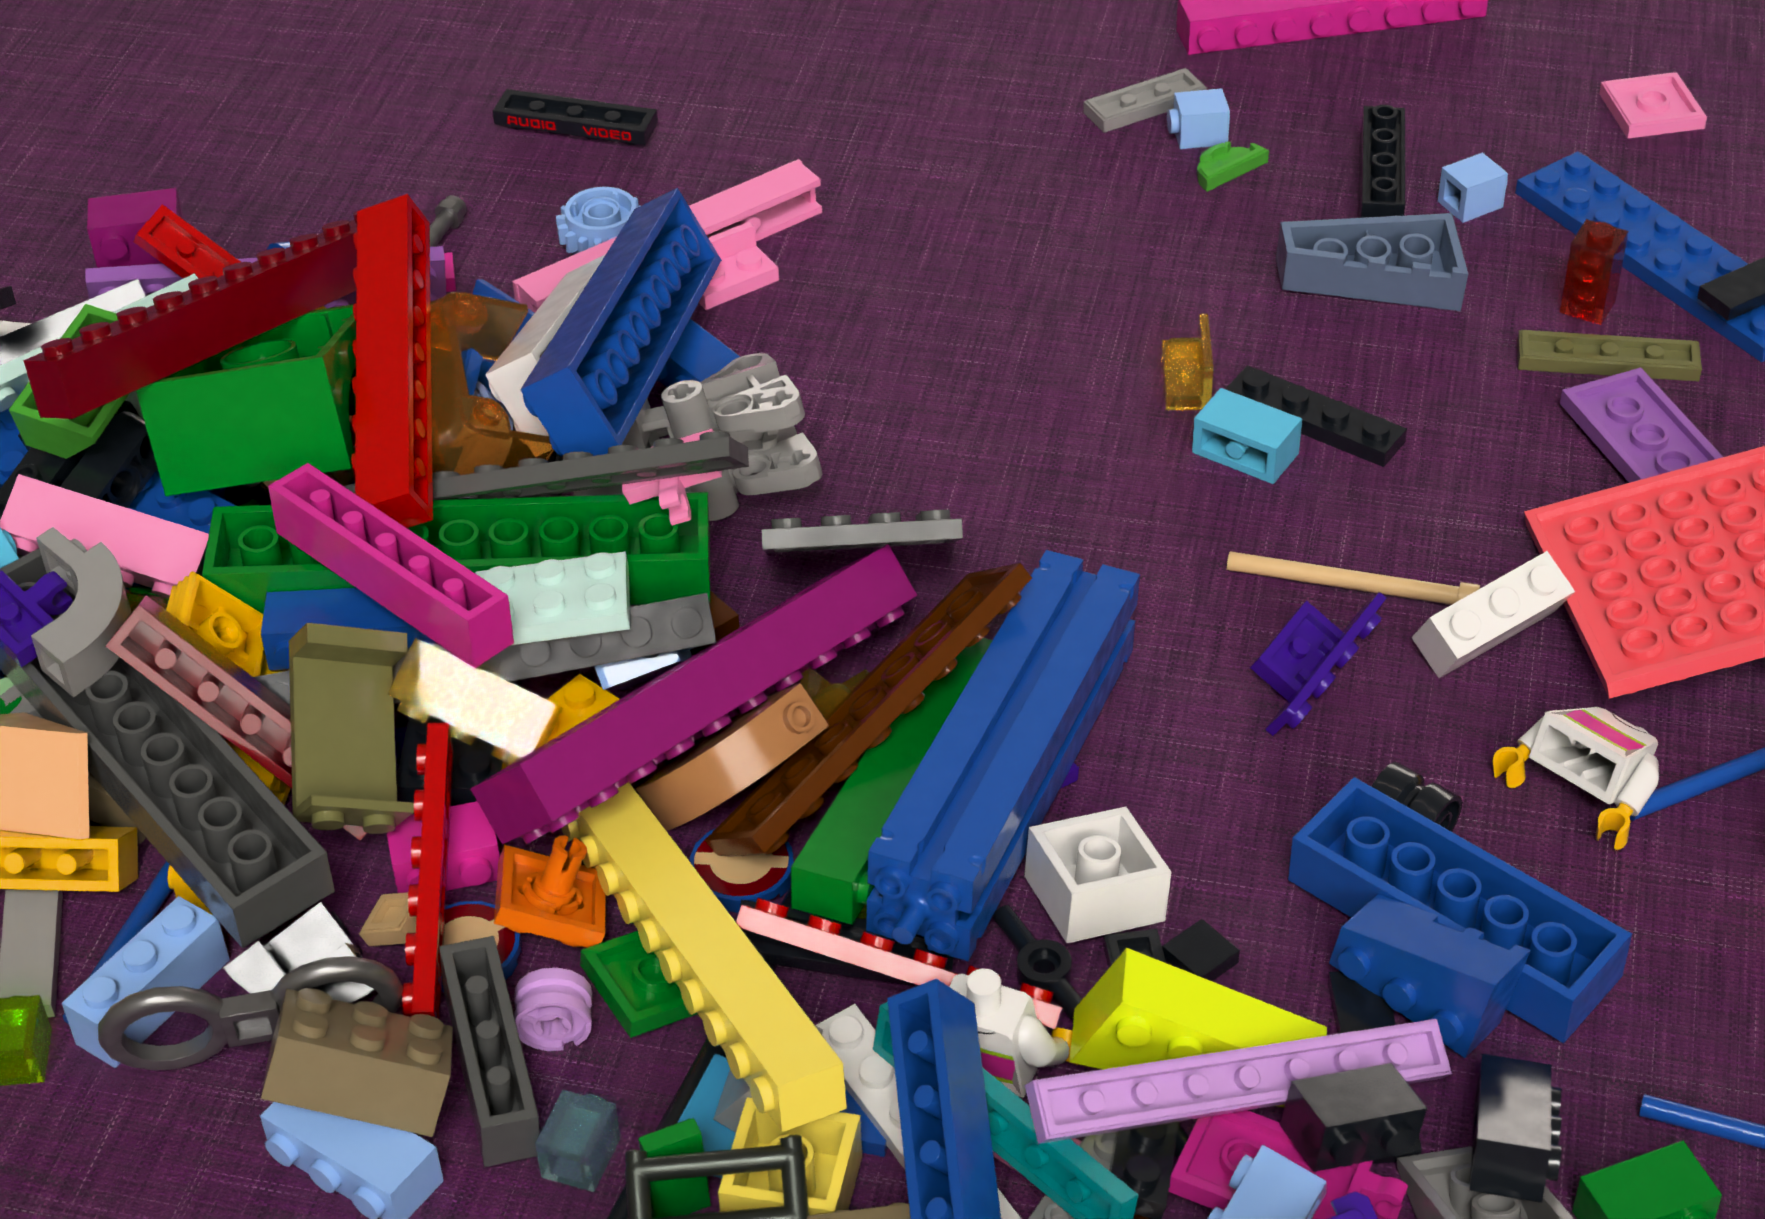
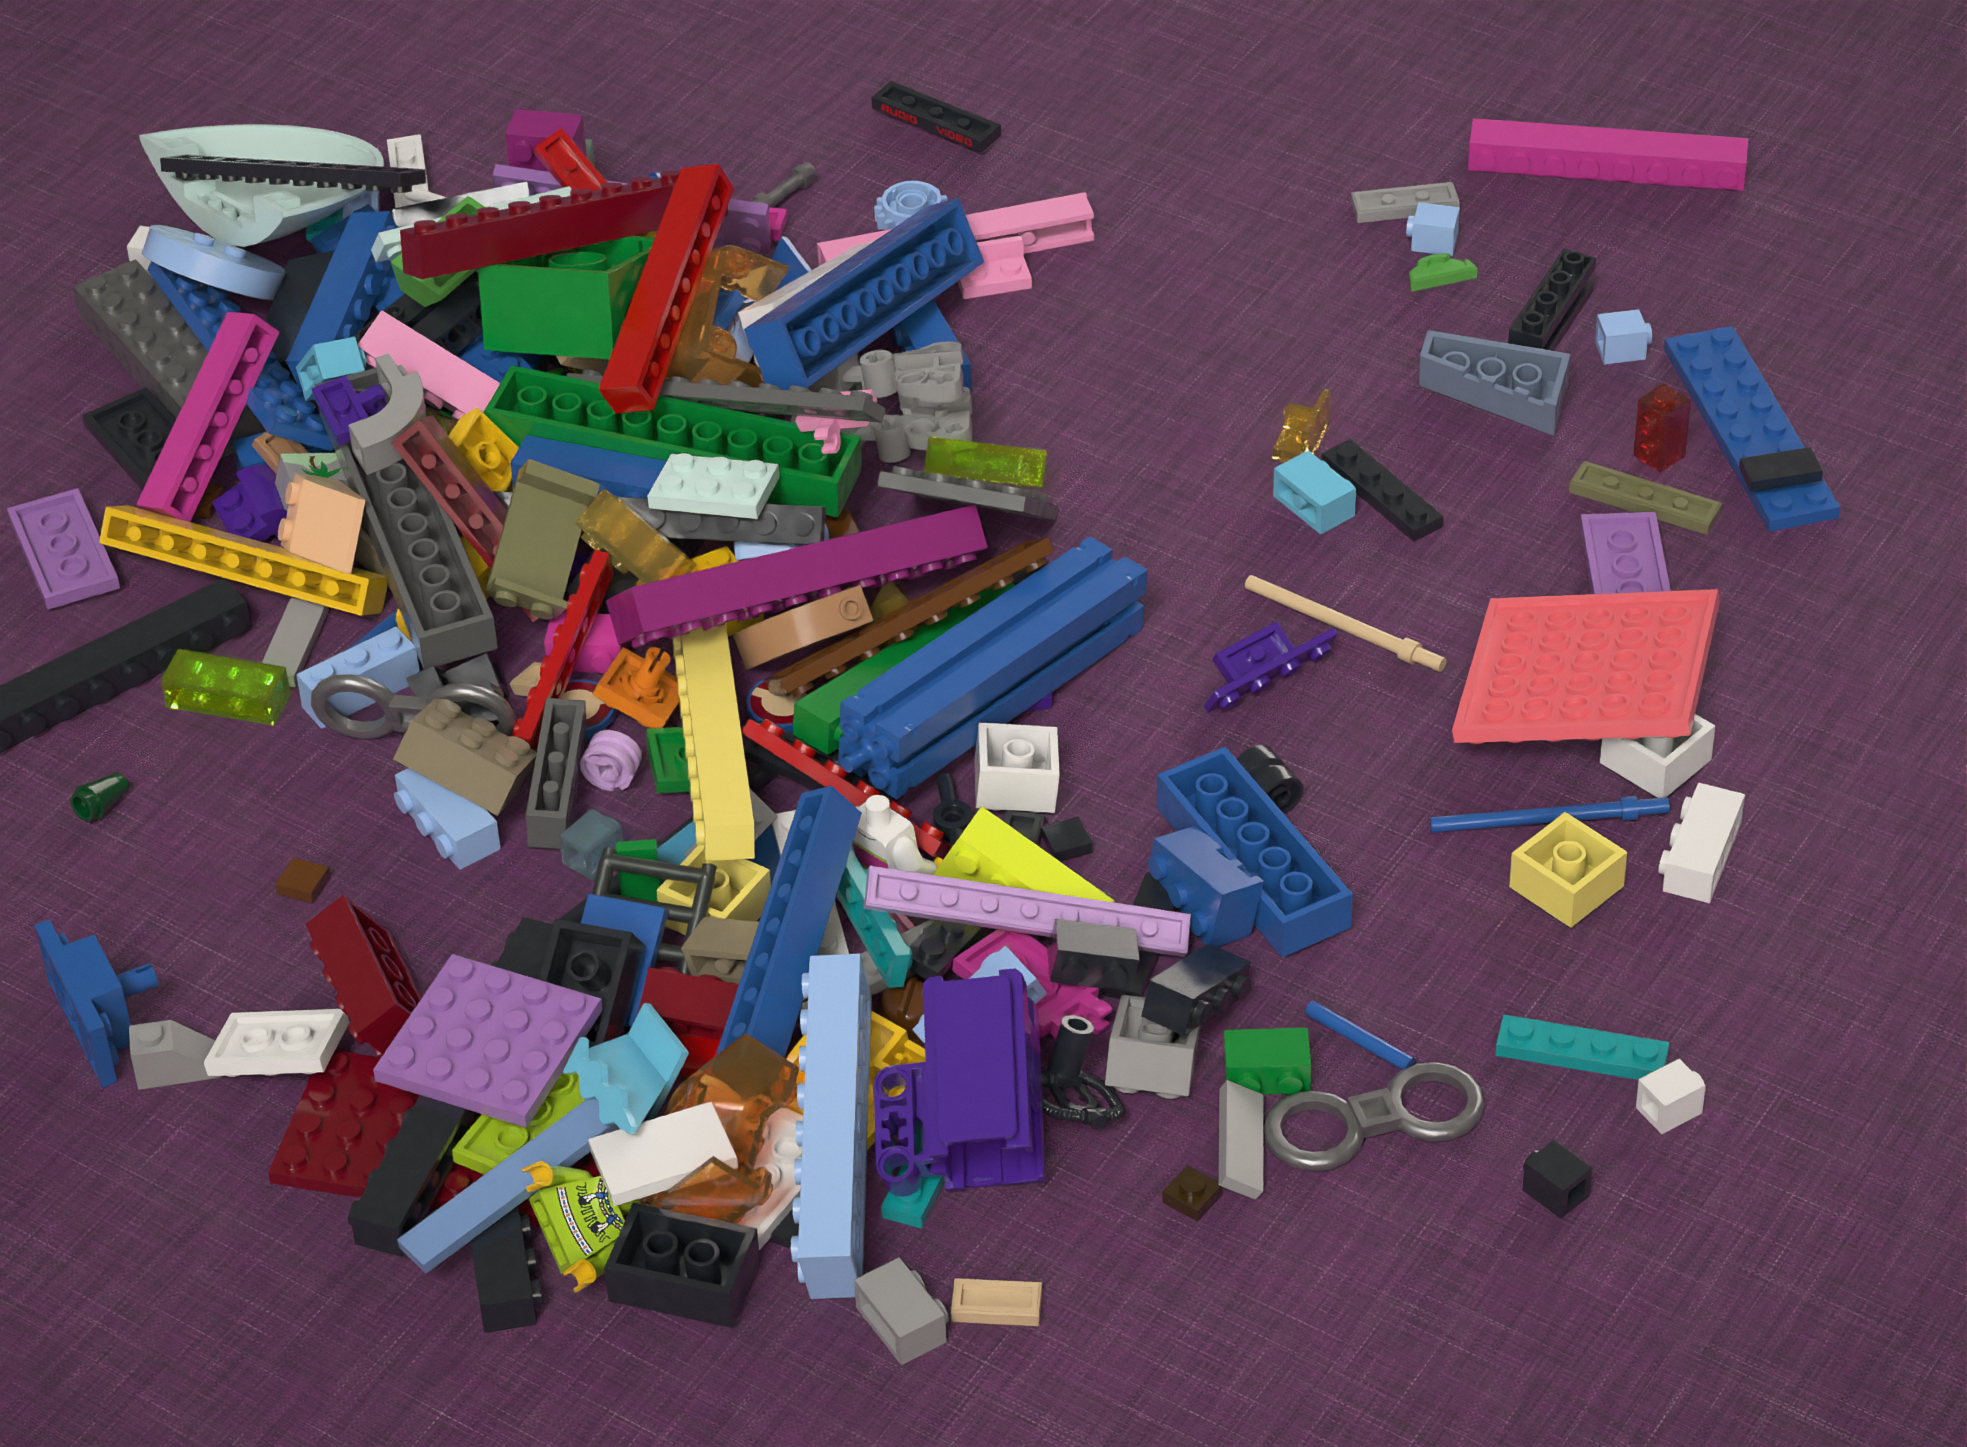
camera: 20 degrees right, 0 degrees up
dark pink brick [268,463,514,669] -> none
white brick [1411,551,1575,678] -> none
white torso [1493,707,1659,850] -> none
bright pink tile [1599,72,1707,139] -> none
none -> clear neon green brick [924,437,1047,487]

